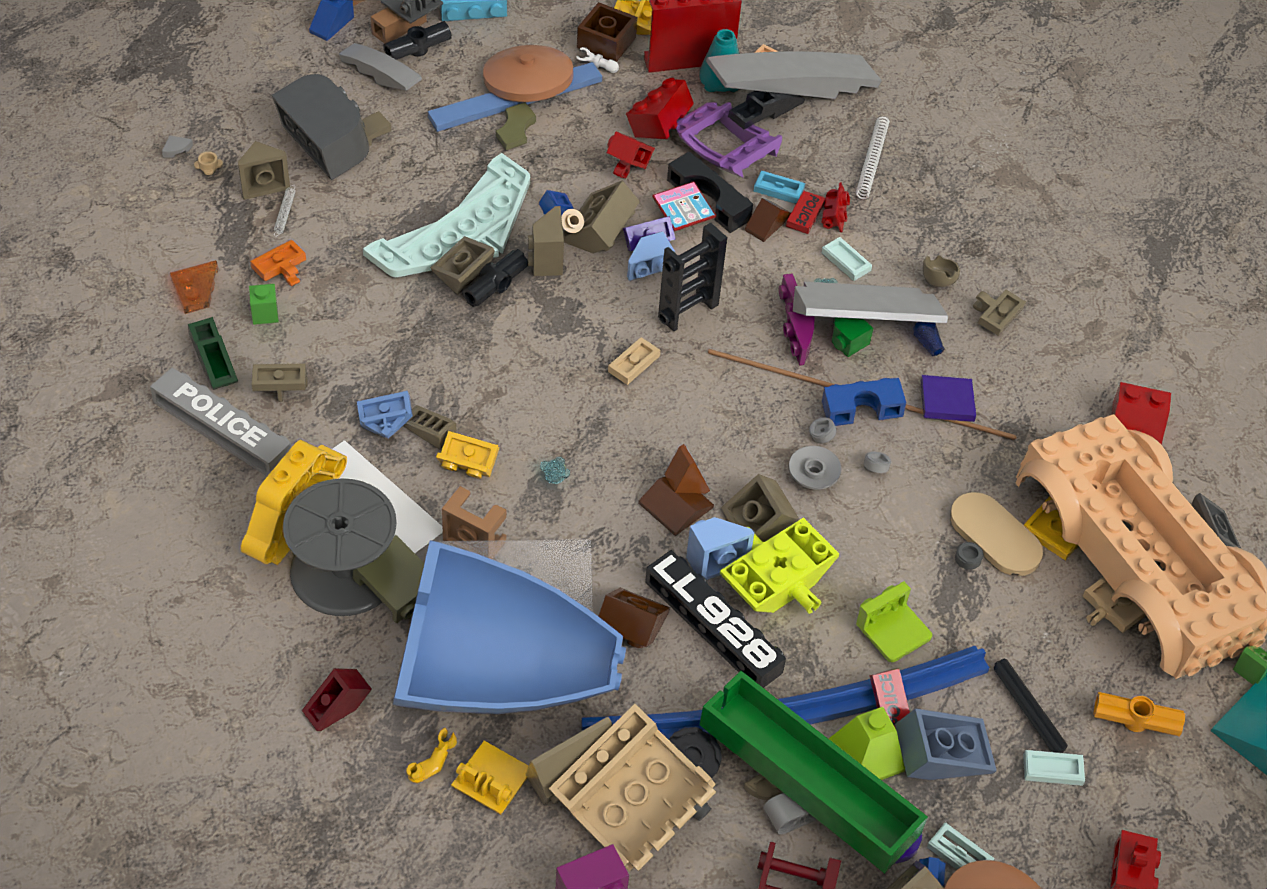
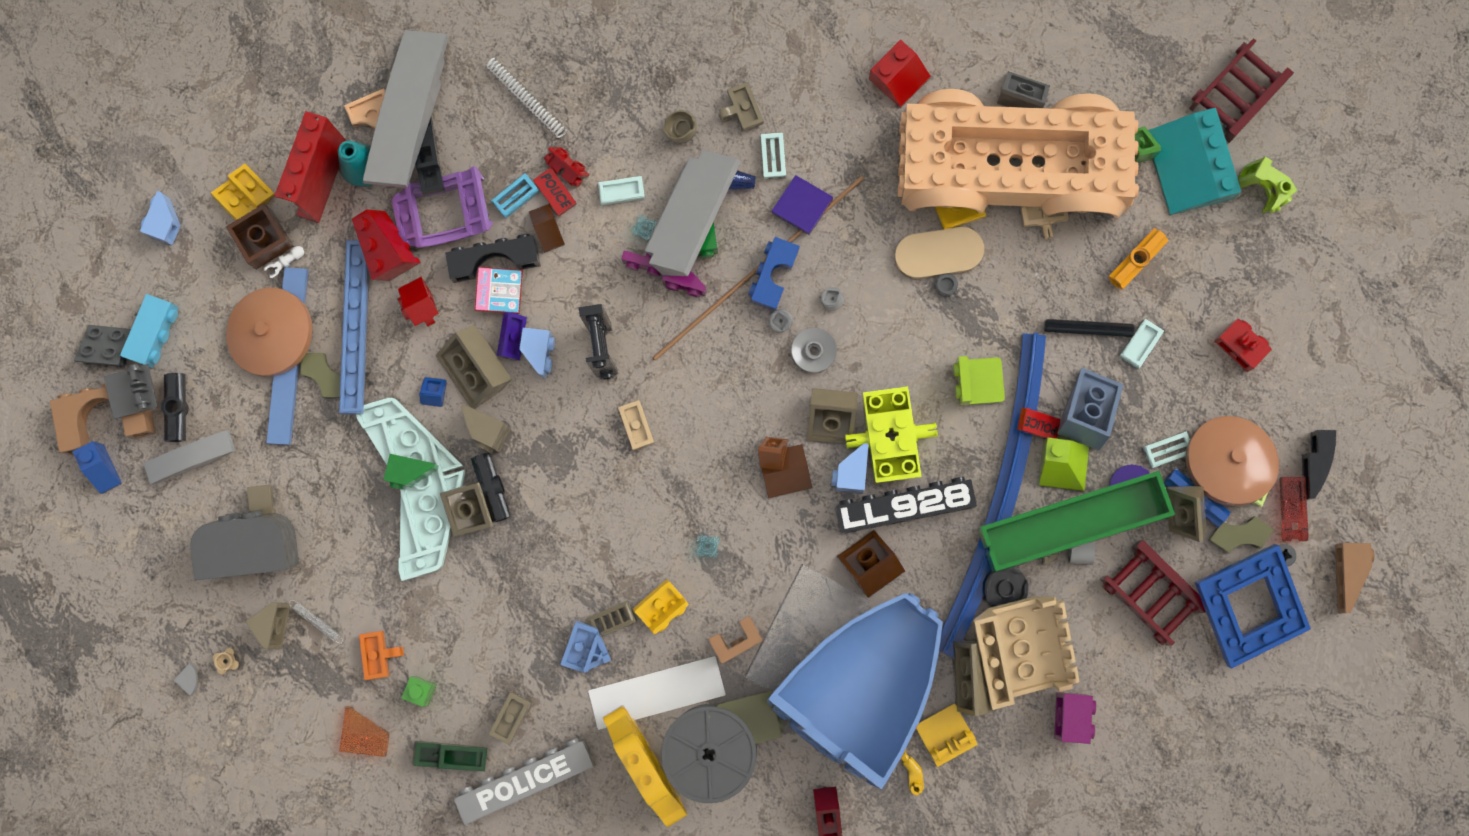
camera: 45 degrees left, 30 degrees up
tan cone [561,209,584,233] -> none
none -> medium blue tile [339,240,369,415]
none -> green slope [383,454,439,490]
none -> light aqua tile [761,133,786,179]

